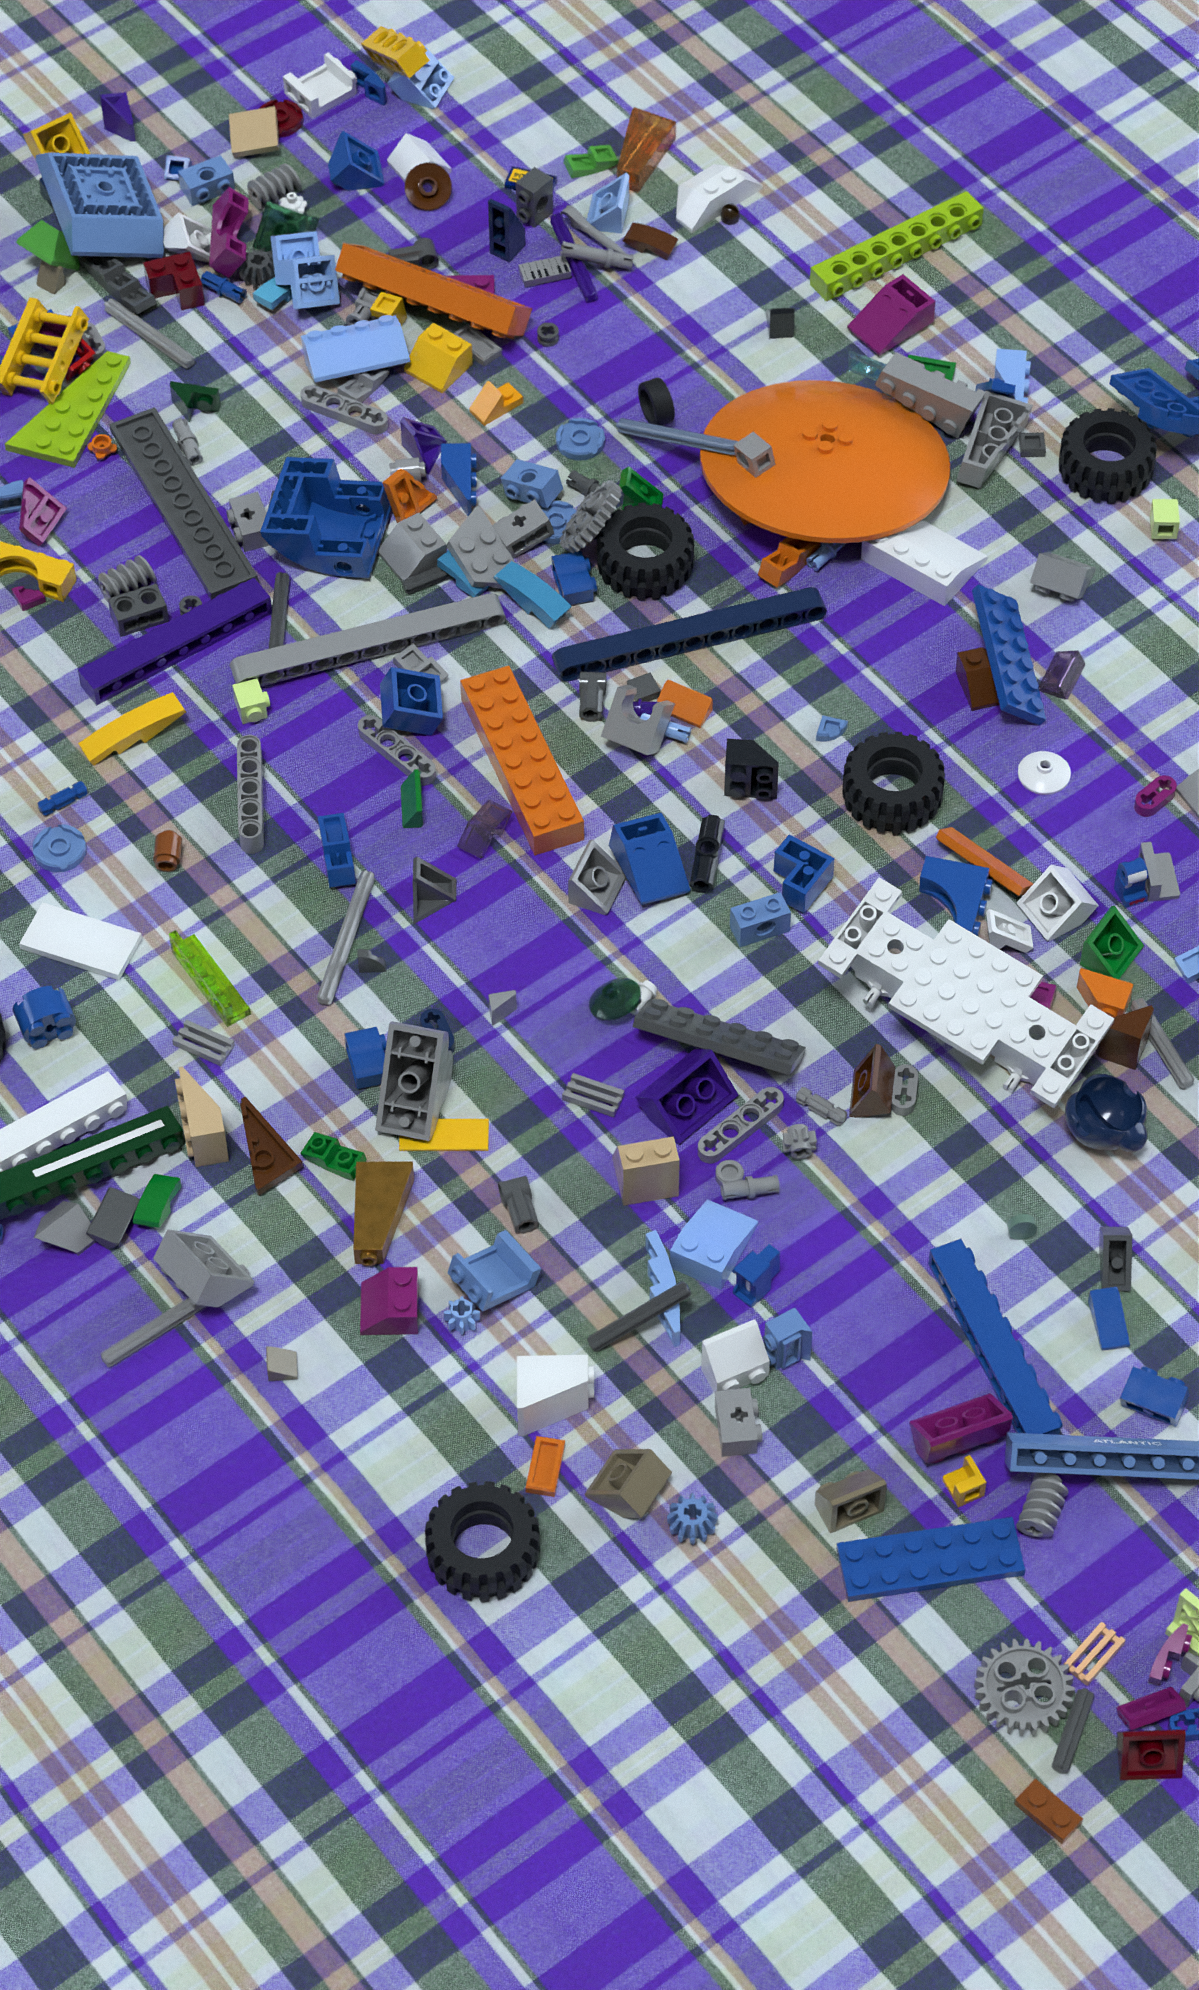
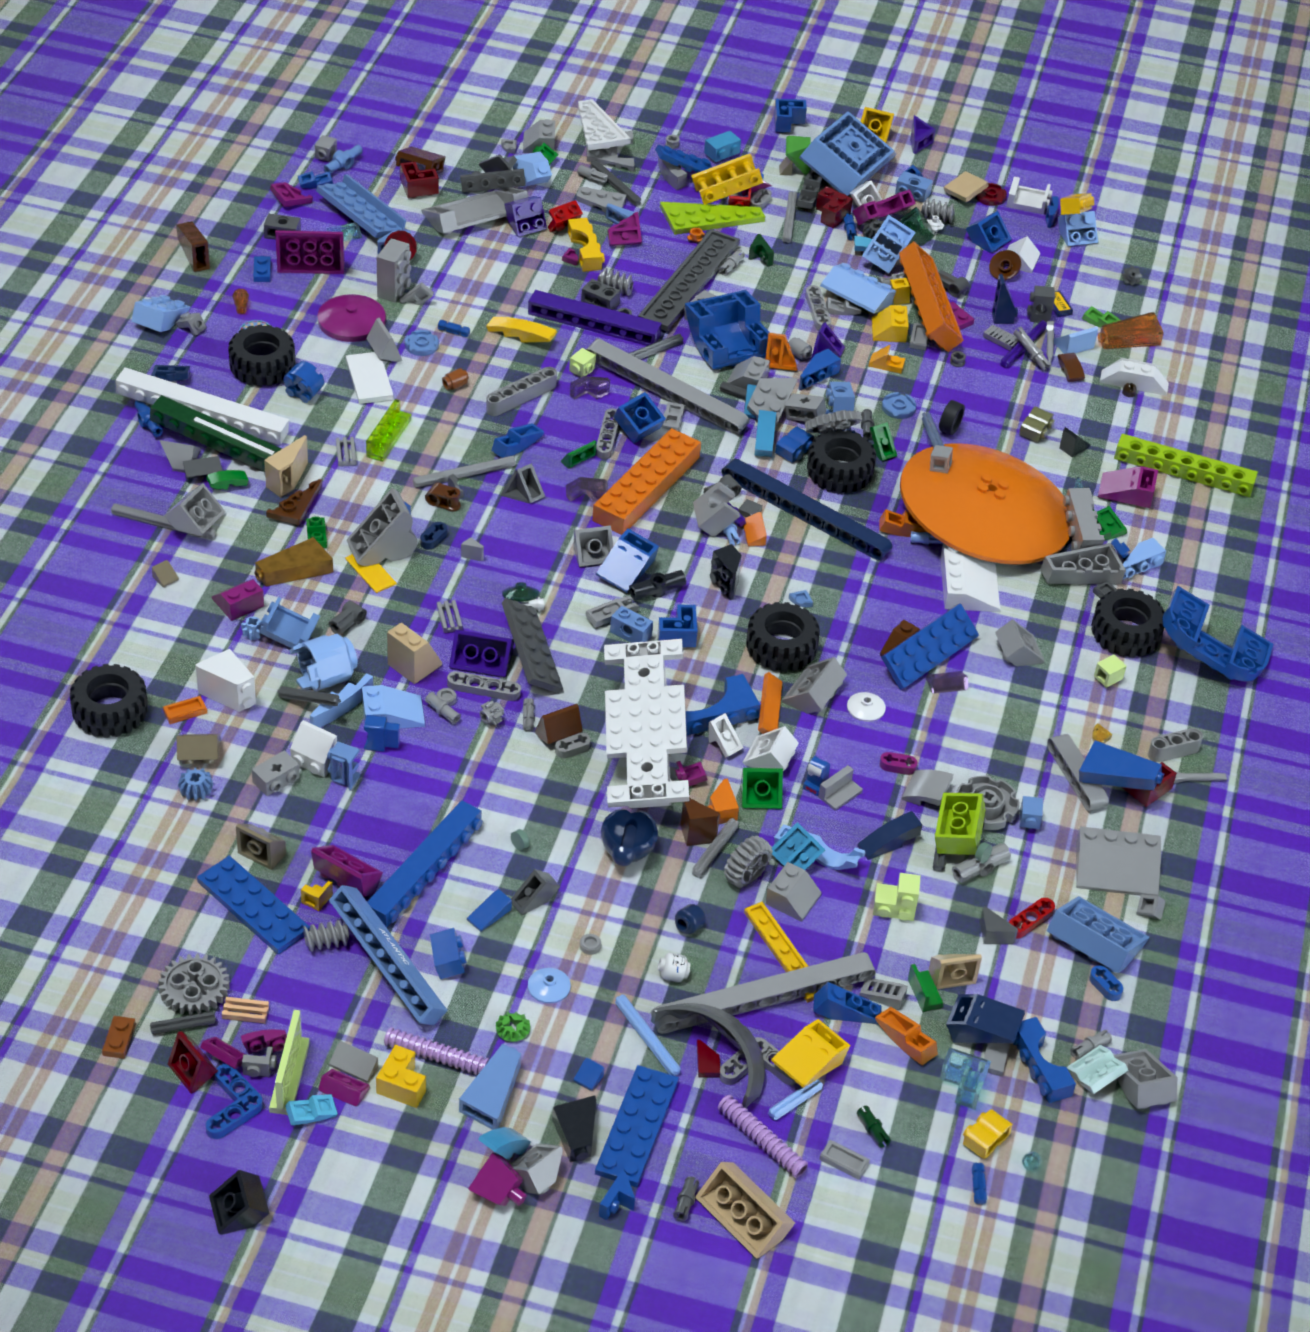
camera: 50 degrees right, 10 degrees down
none -> light blue piece [289,634,358,691]
none -> light grey slope [366,318,403,362]
none -> reddish brown piece [425,482,461,511]
none -> clear purple slope [570,376,610,400]
none -> light grey hinge [586,596,639,628]
none -> light grey slope [782,657,847,714]
none -> olive brick [1019,406,1055,443]
none -> dark grey plant [1122,266,1142,286]

